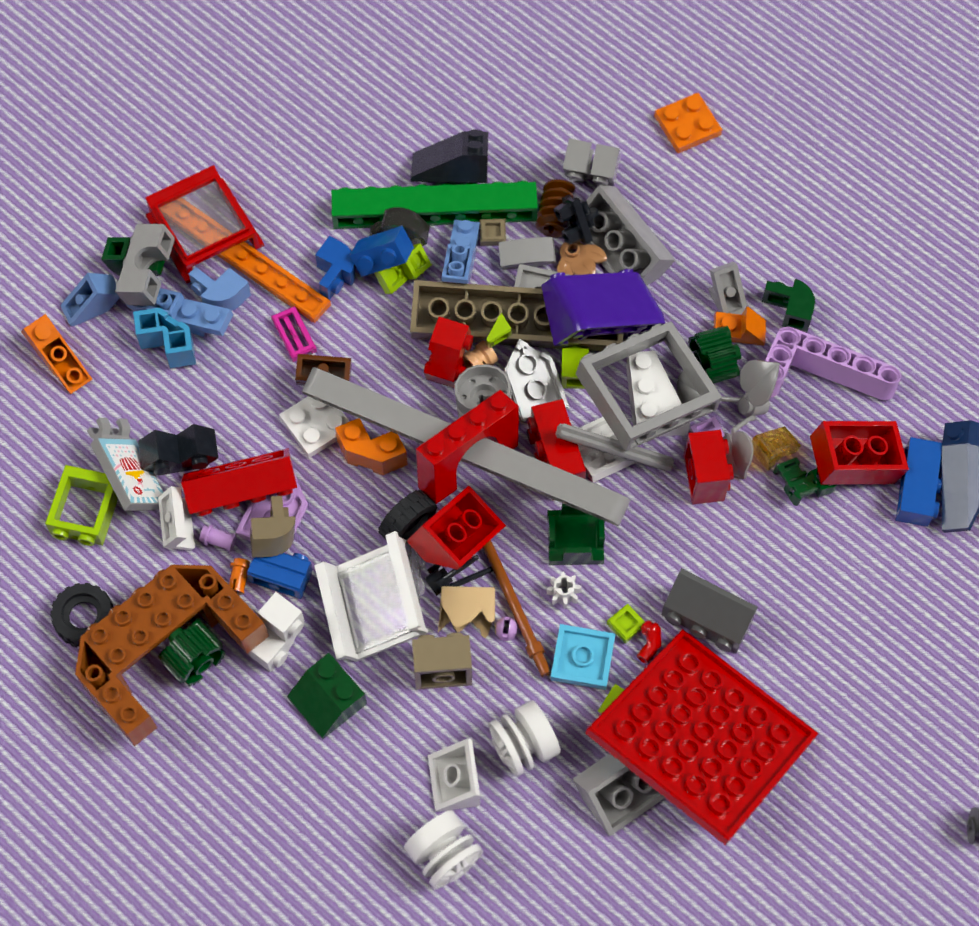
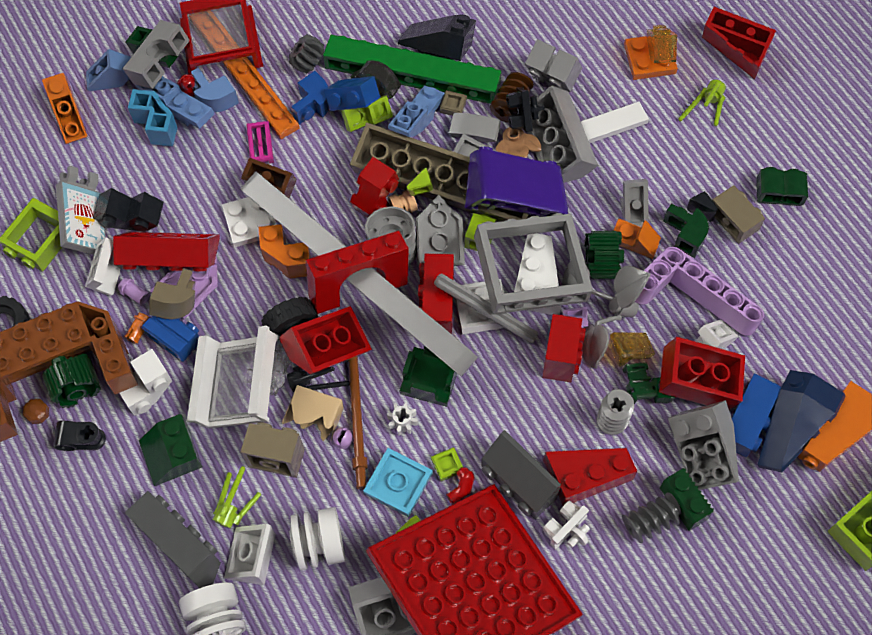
camera: 20 degrees right, 0 degrees up
none -> dark orange tile [23,399,49,424]
none -> black piece [53,421,106,451]
none -> dark grey wedge [125,491,221,588]
none -> red arm [177,74,195,97]
none -> lime plant [212,466,261,529]
none -> dark grey gear [289,34,324,74]
none -> red wedge [543,448,637,506]
none -> white hips [543,501,590,550]
none -> white tile [581,102,649,143]
none -> light grey piece [596,389,634,435]
none -> dark grey piece [622,492,681,544]
none -> clear yellow slope [647,25,677,63]
none -> dark green brick [659,468,714,531]
none -> light grey slope [668,400,739,490]
none -> lime plant [678,79,726,126]
none -> black slope [687,191,718,222]
none -> white slope [695,320,739,349]
none -> red wedge [702,7,776,79]
none -> dark tan brick [712,185,765,244]
none -> dark green brick [757,167,808,206]

